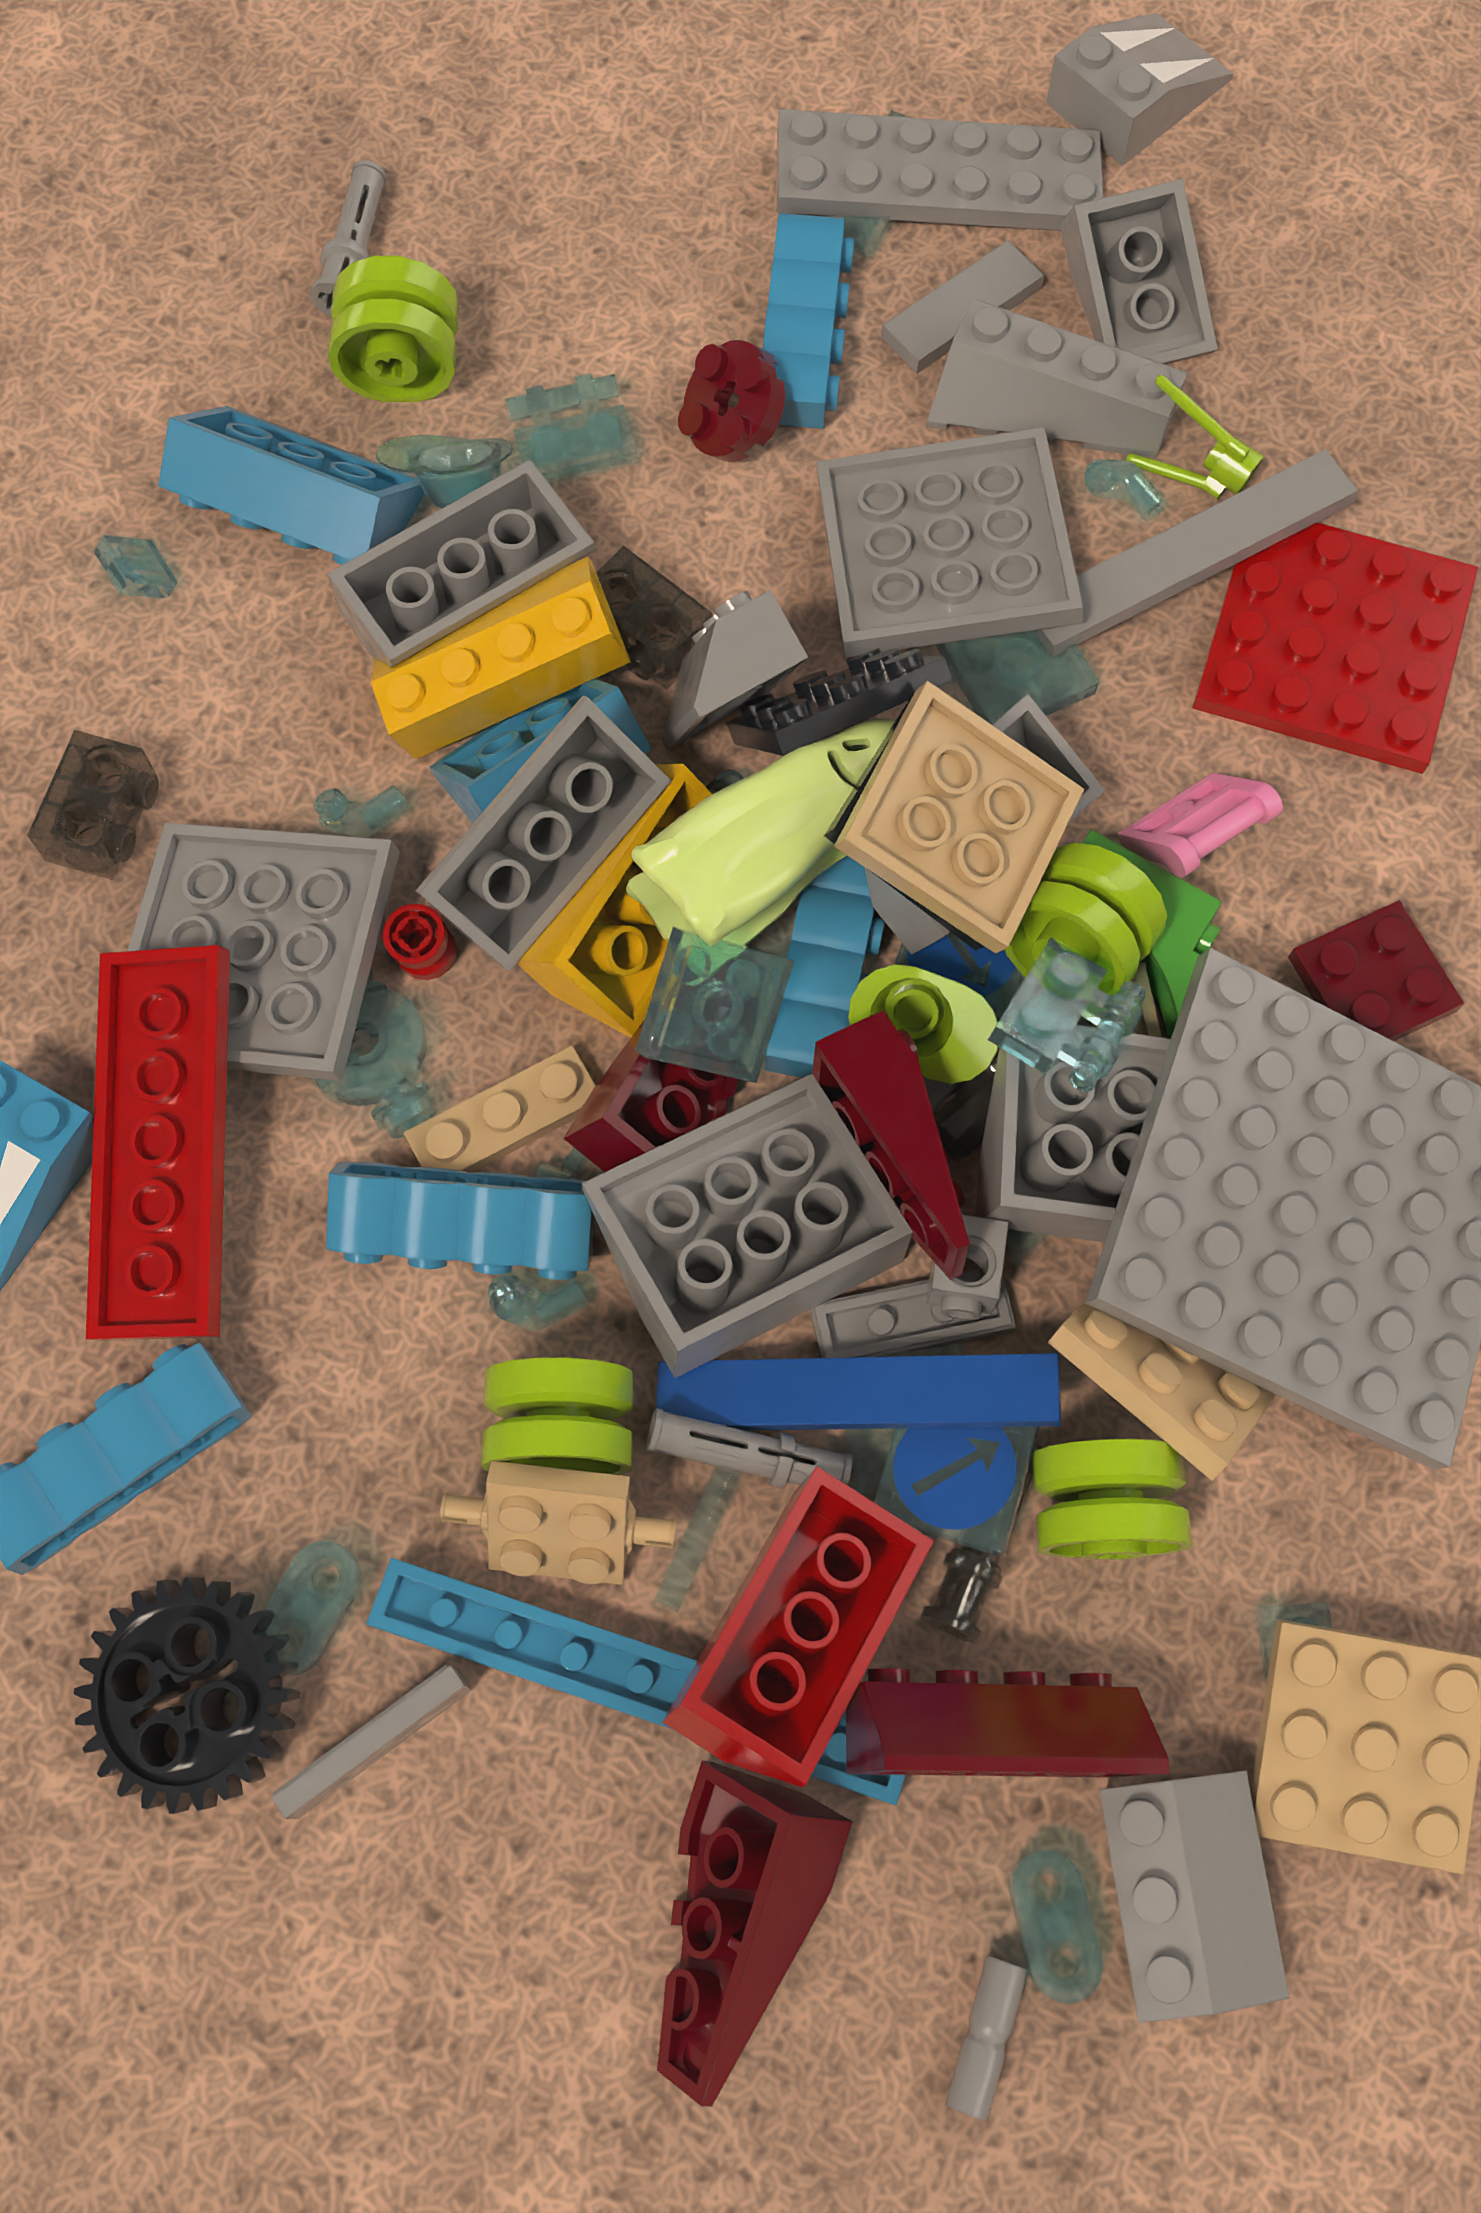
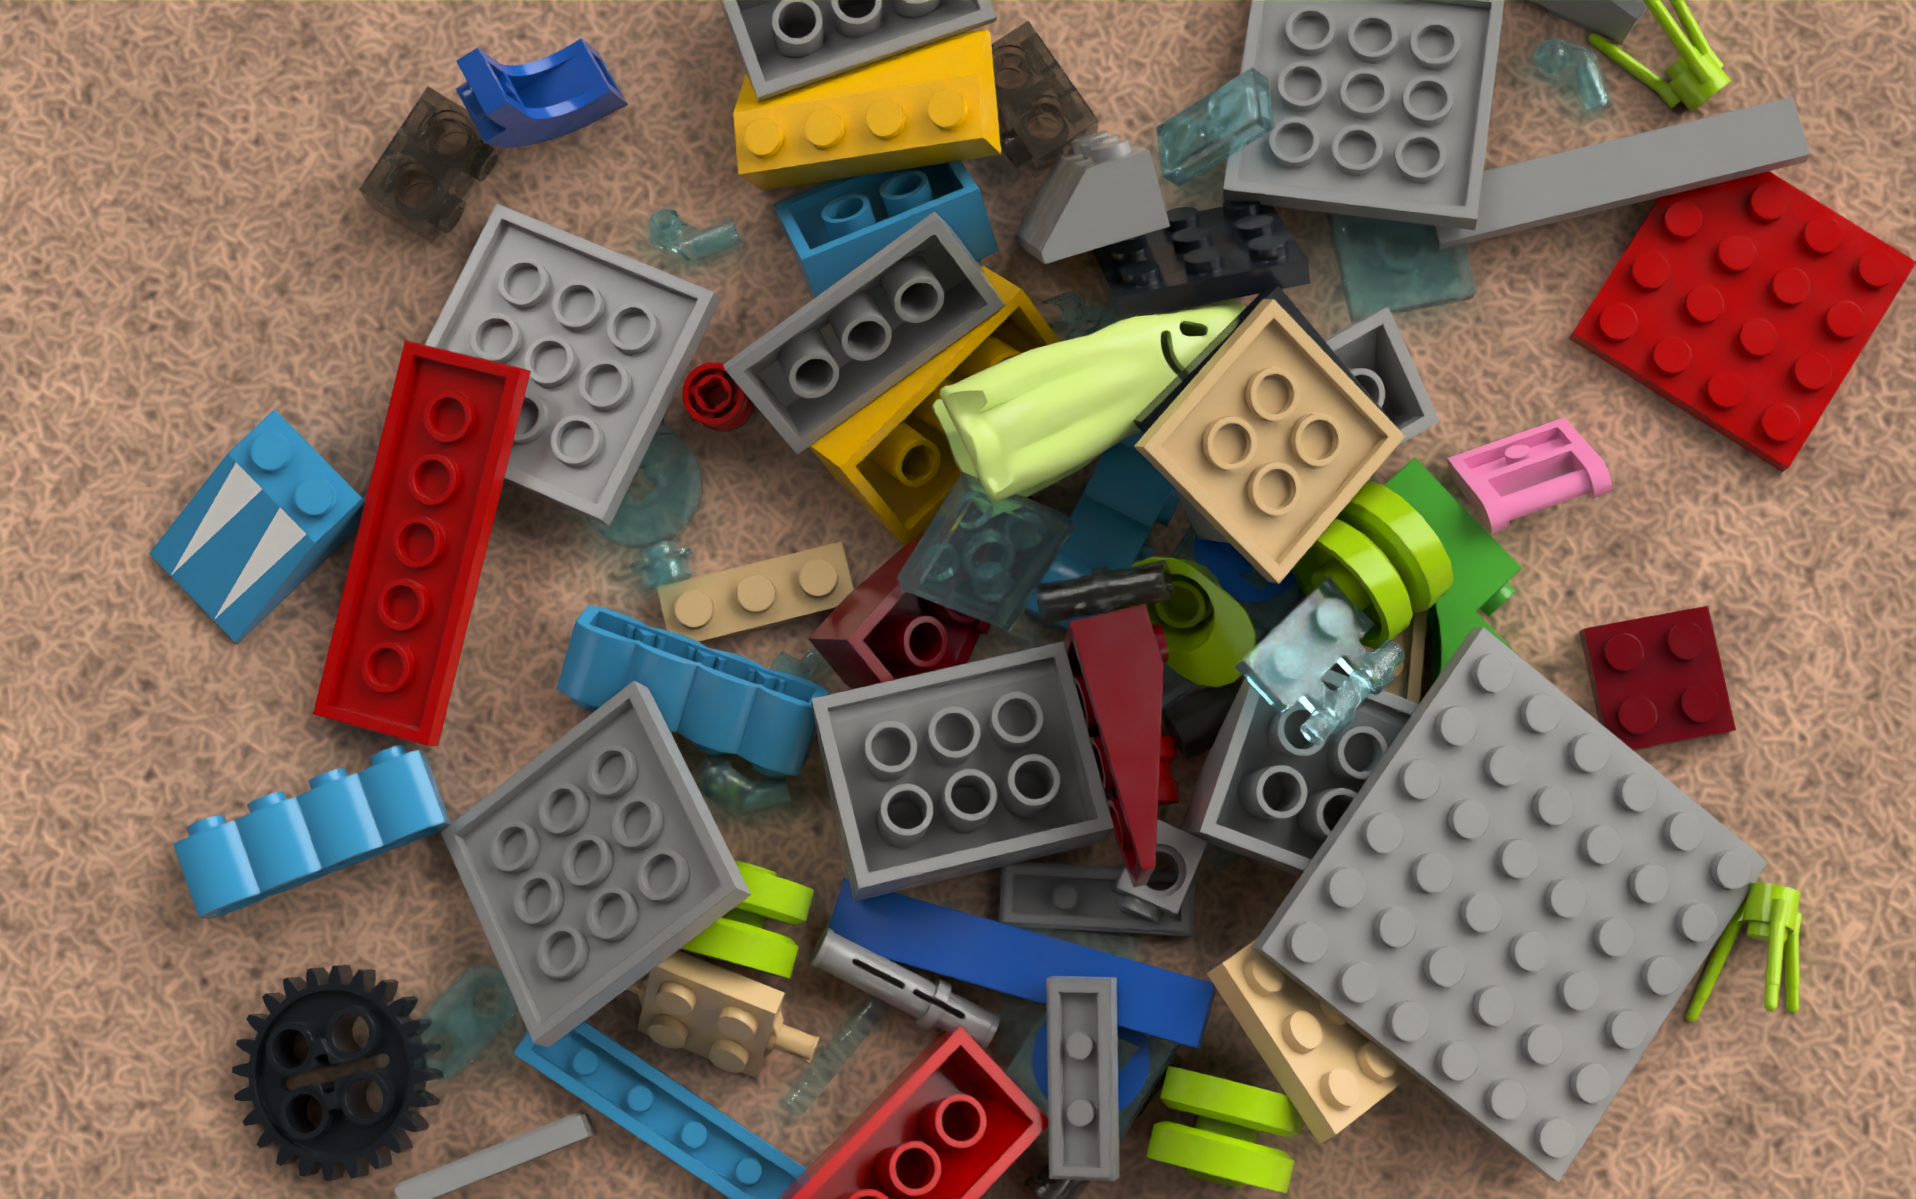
camera: 15 degrees right, 10 degrees up
none -> light grey plate [441,681,751,1048]
none -> blue arch [456,38,628,148]
none -> clear smoke pin [1036,560,1173,625]
none -> light grey tile [1046,976,1120,1181]
none -> clear light blue plate [1156,67,1275,187]

